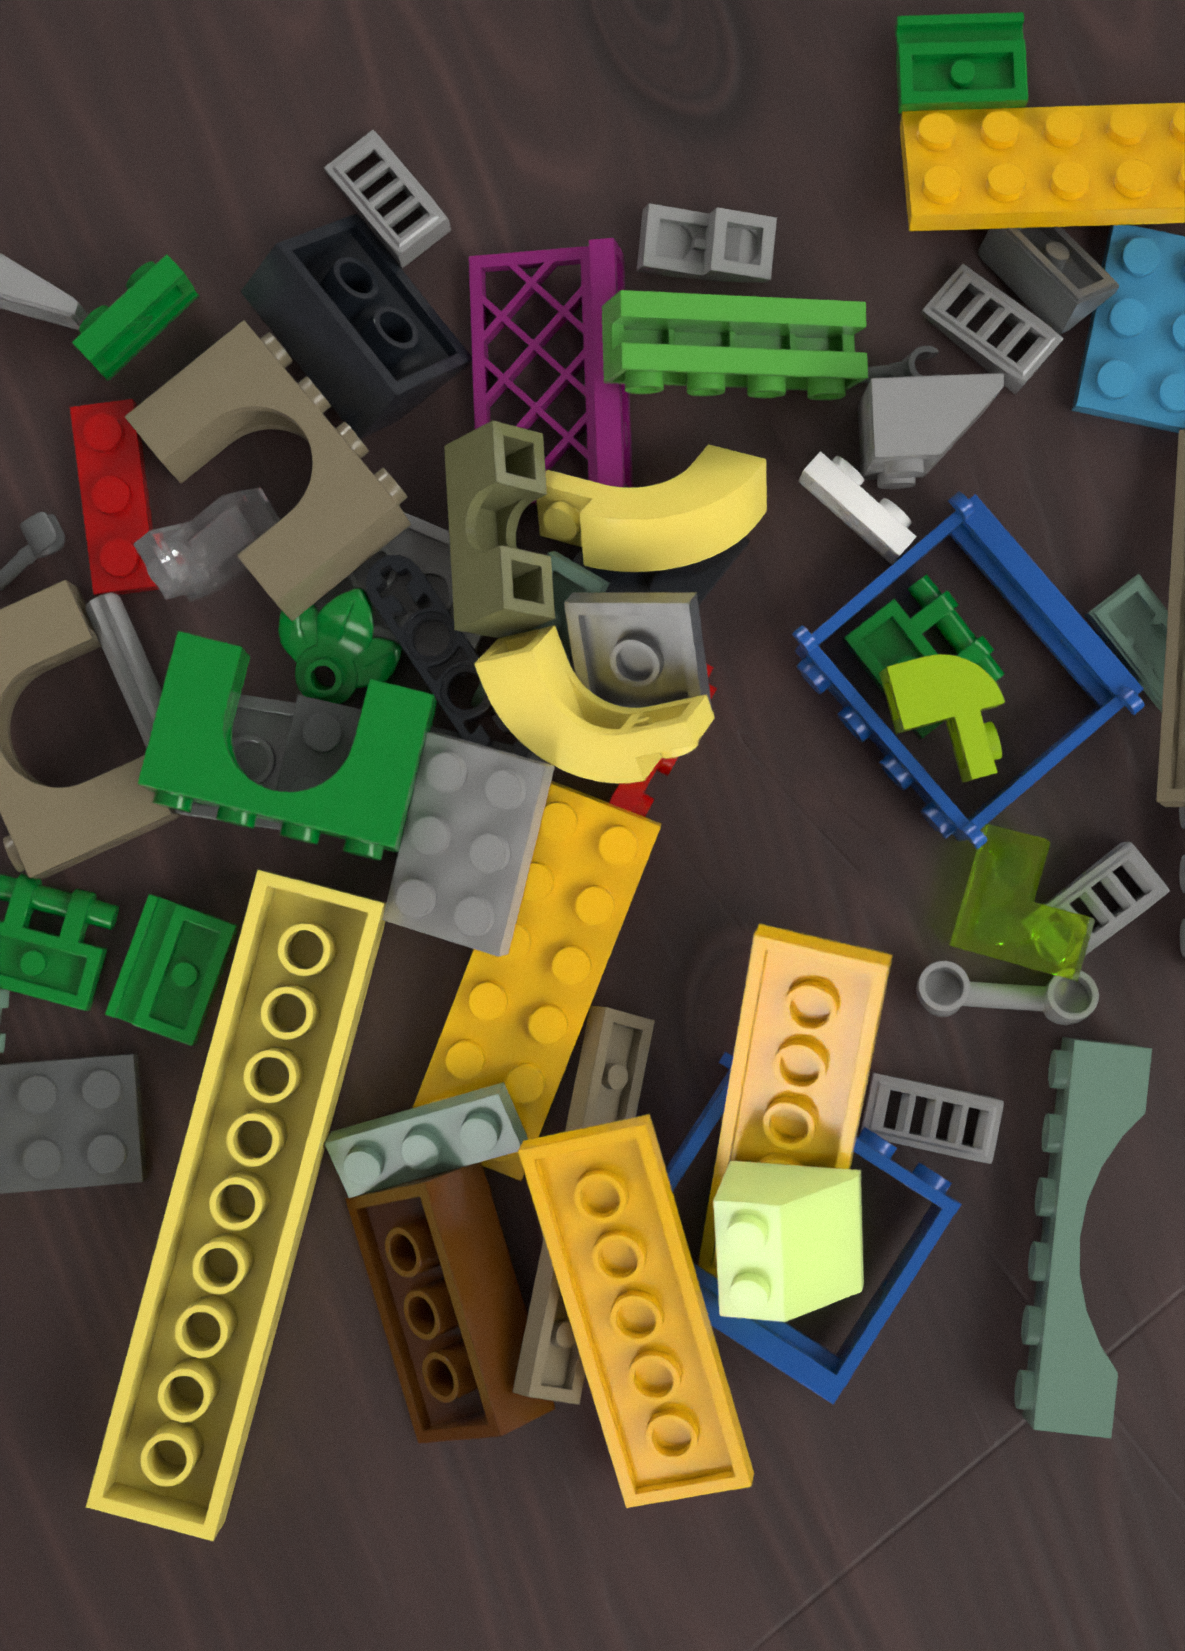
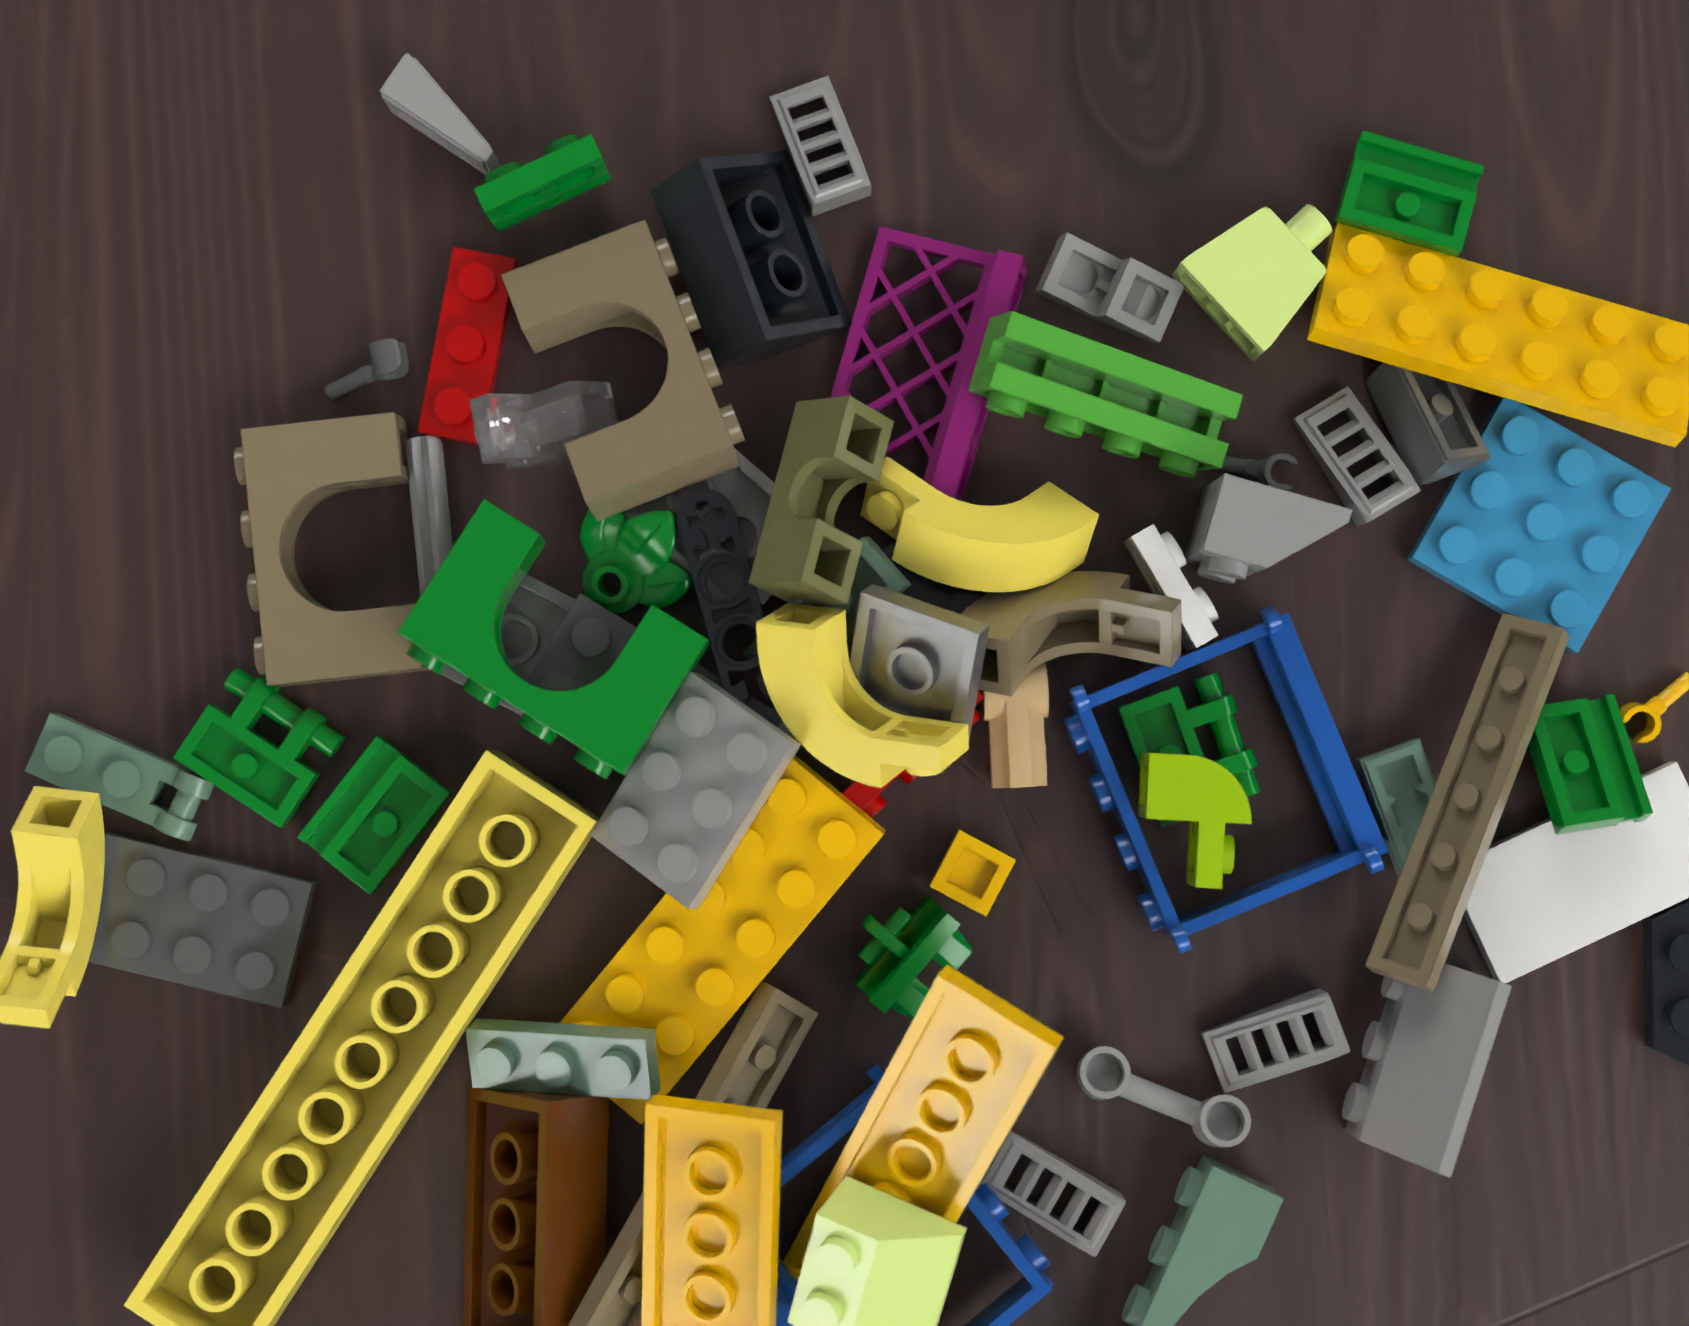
camera: 10 degrees right, 0 degrees up
clear neon green plate [950,824,1095,982] -> none
none -> green hips [854,895,972,1019]
none -> yellow plate [929,829,1016,917]
none -> dark tan arch [960,571,1181,697]
none -> tan piece [980,662,1049,788]
none -> yellowish green torso [1172,204,1332,362]

